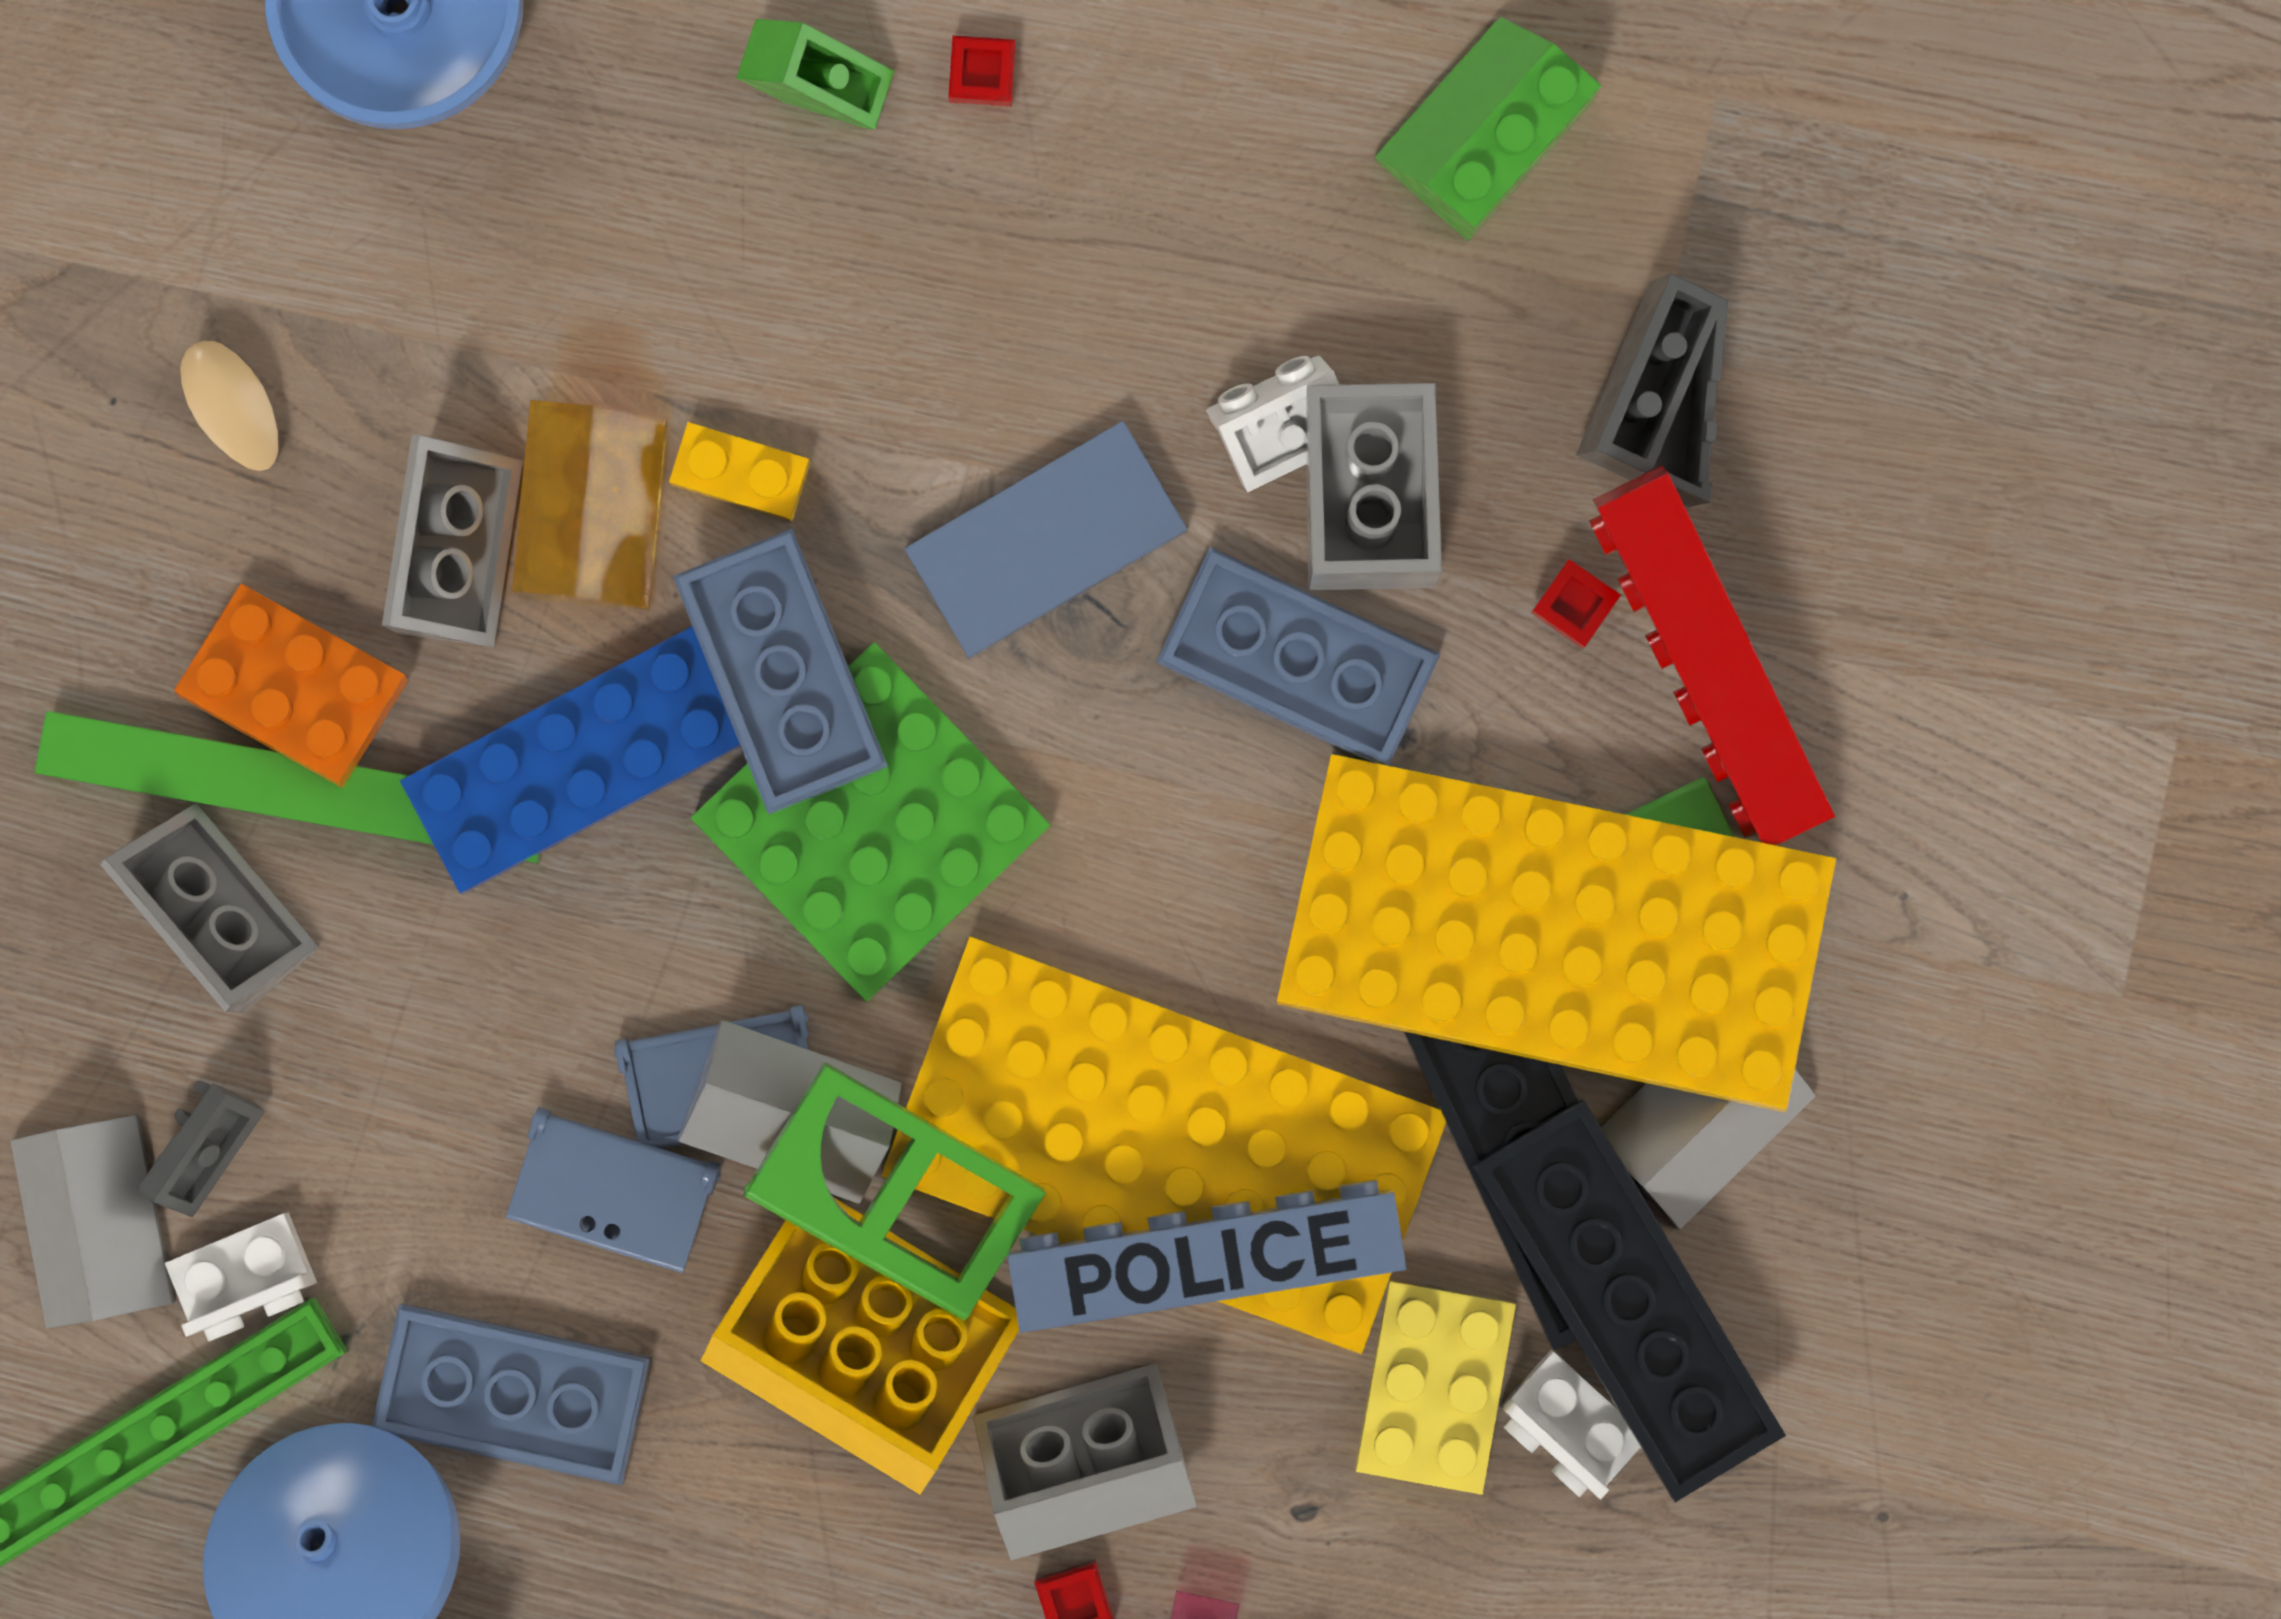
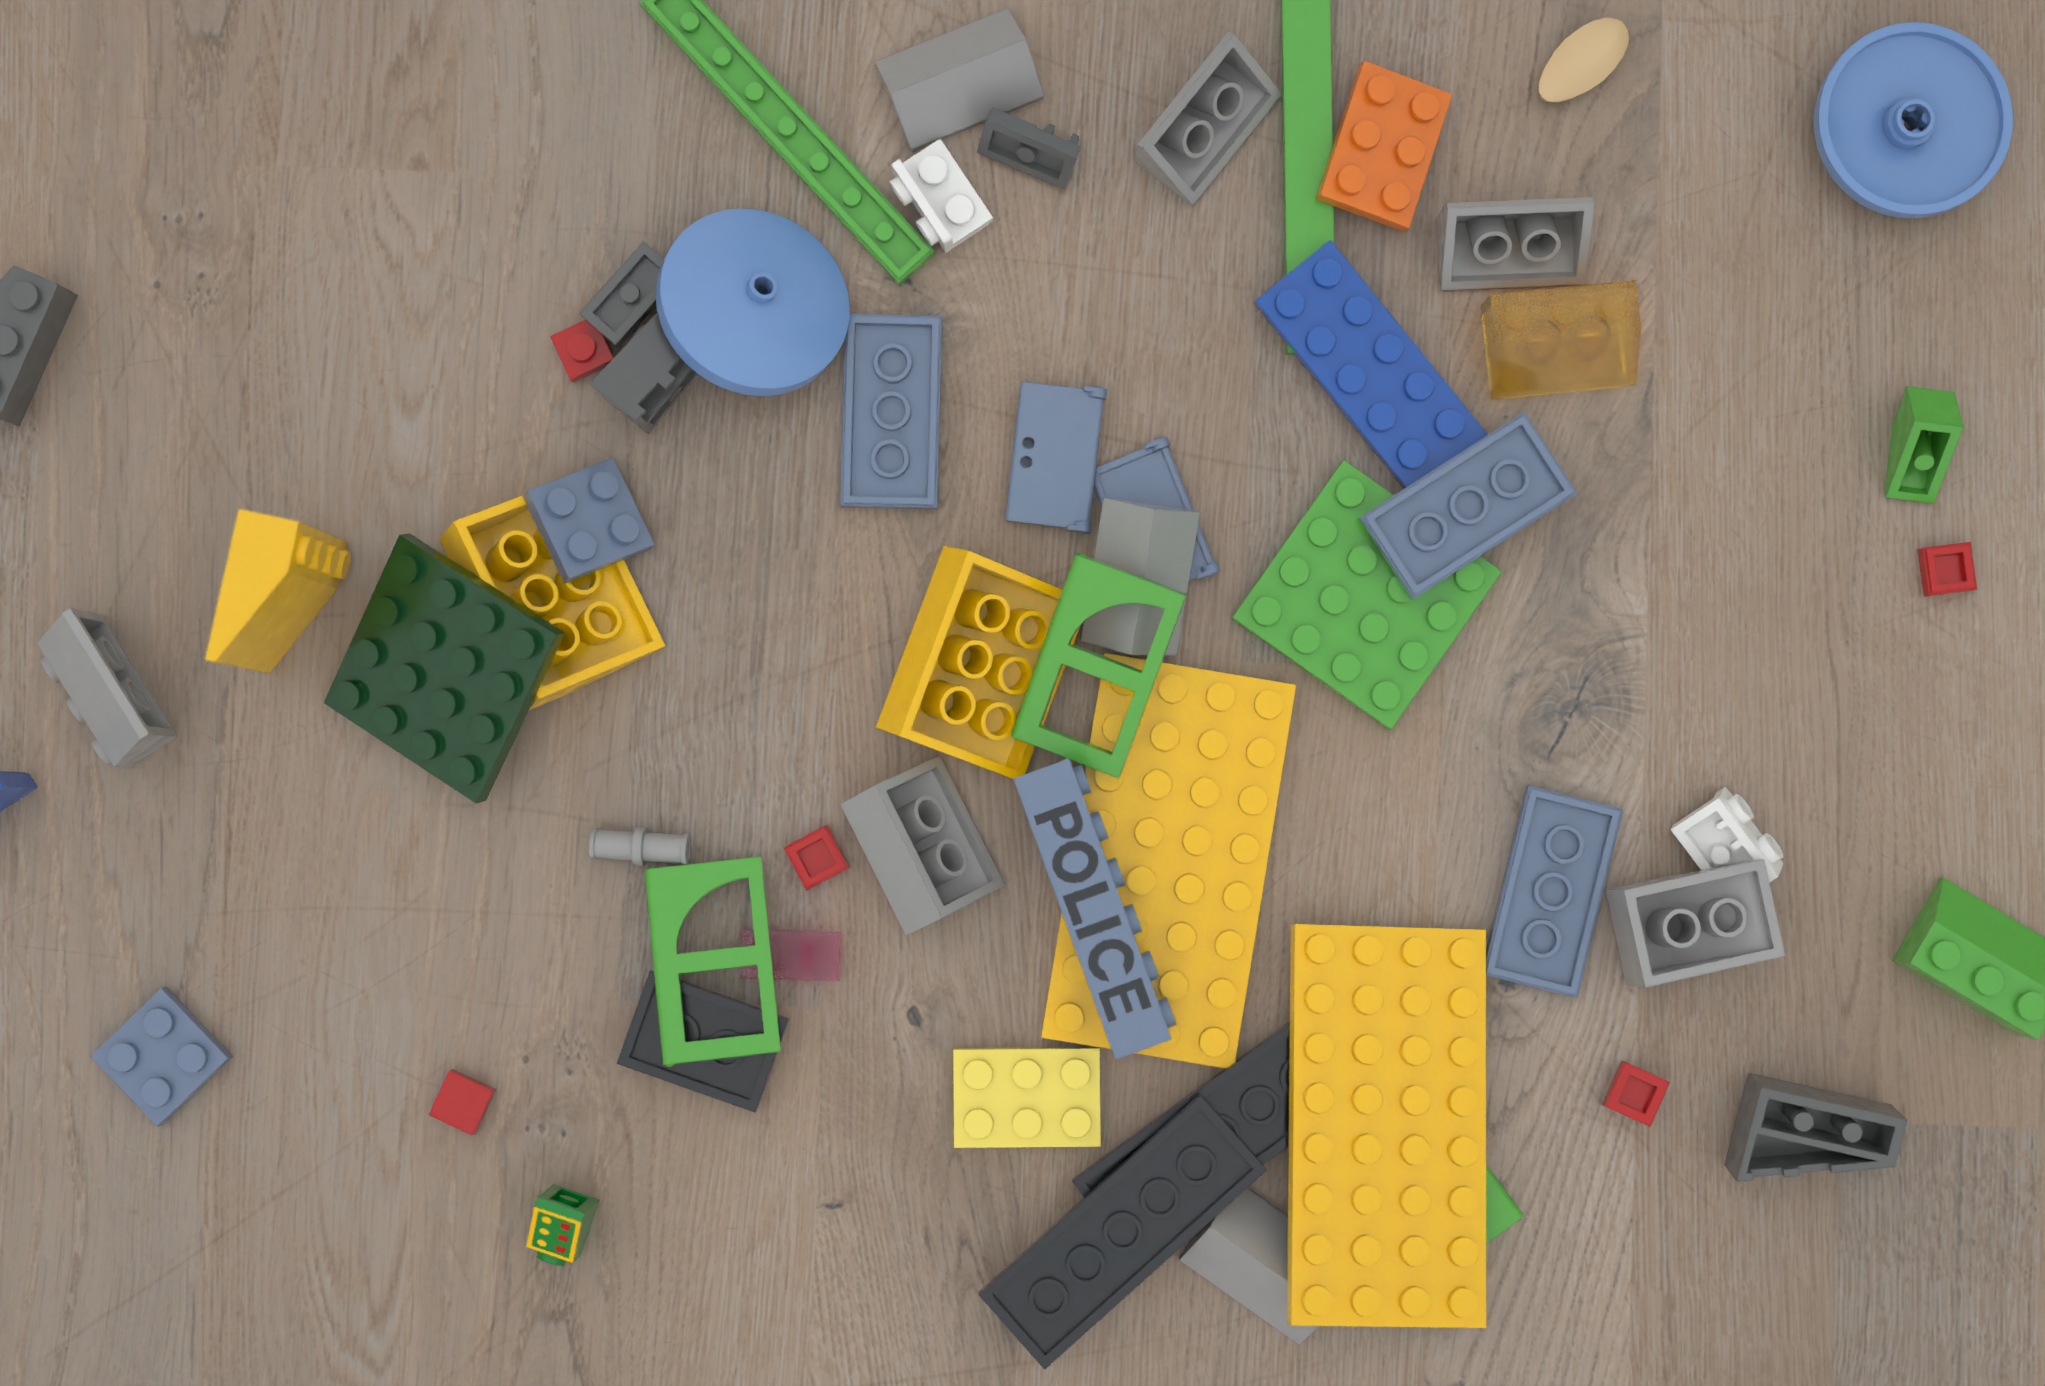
camera: 80 degrees right, 0 degrees up
yellow plate [669,422,811,522] -> none
sand blue tile [904,421,1188,660] -> none
white bracket [1500,1349,1641,1500] -> none
red brick [1589,465,1836,846] -> none

